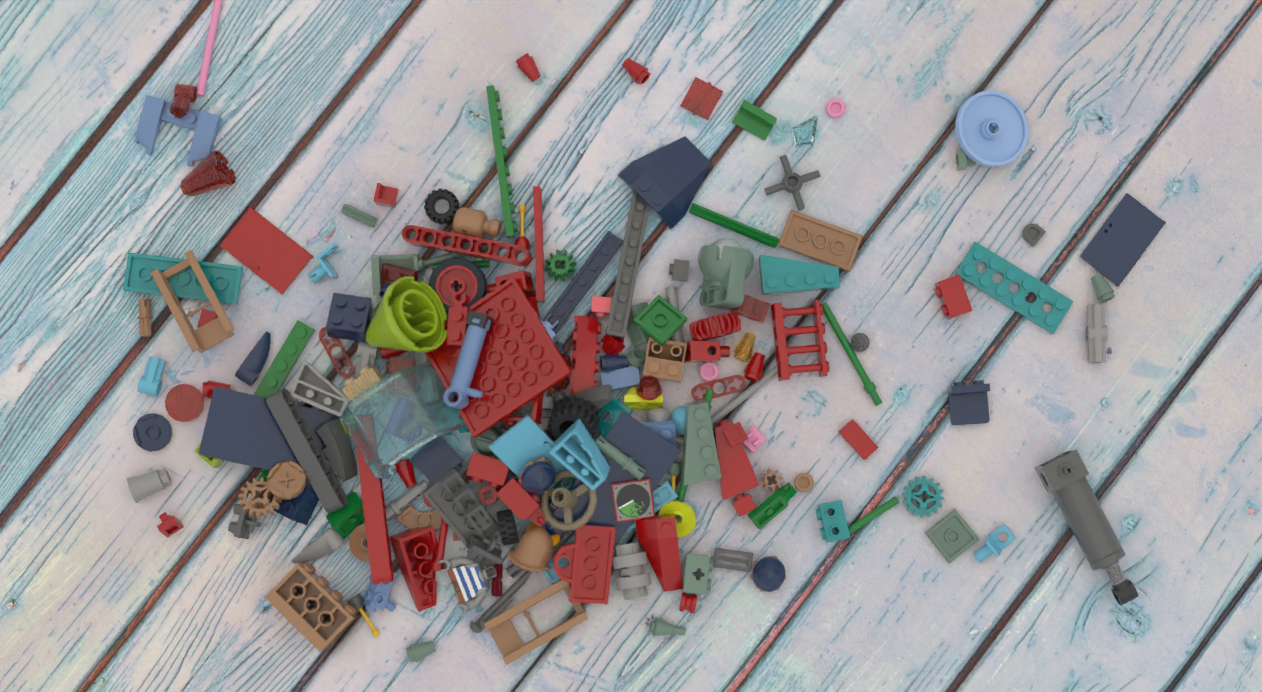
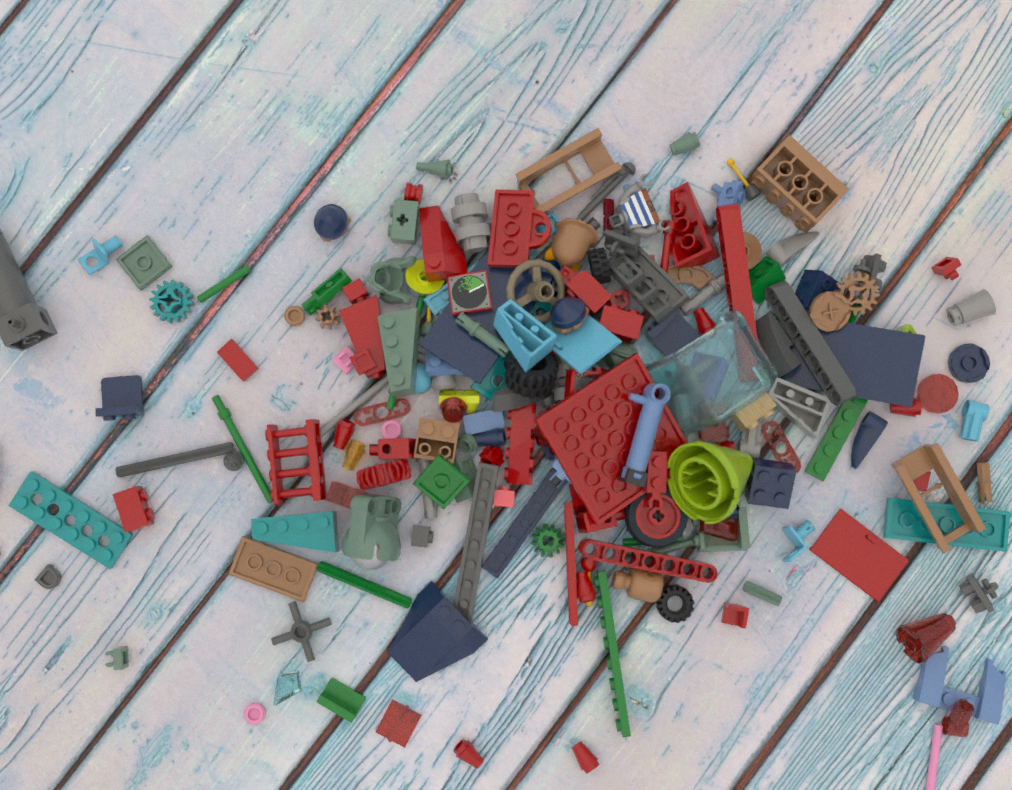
camera: 175 degrees right, 0 degrees up
dark grey tile [713,548,753,572] -> none
teal brick [815,500,851,543] -> none
light blue dish [955,90,1029,167] -> none
none -> dark grey axle [115,442,235,477]
none -> sand green hair [368,256,417,305]
none -> red cone [576,571,597,603]
none -> dark grey hips [959,573,999,613]

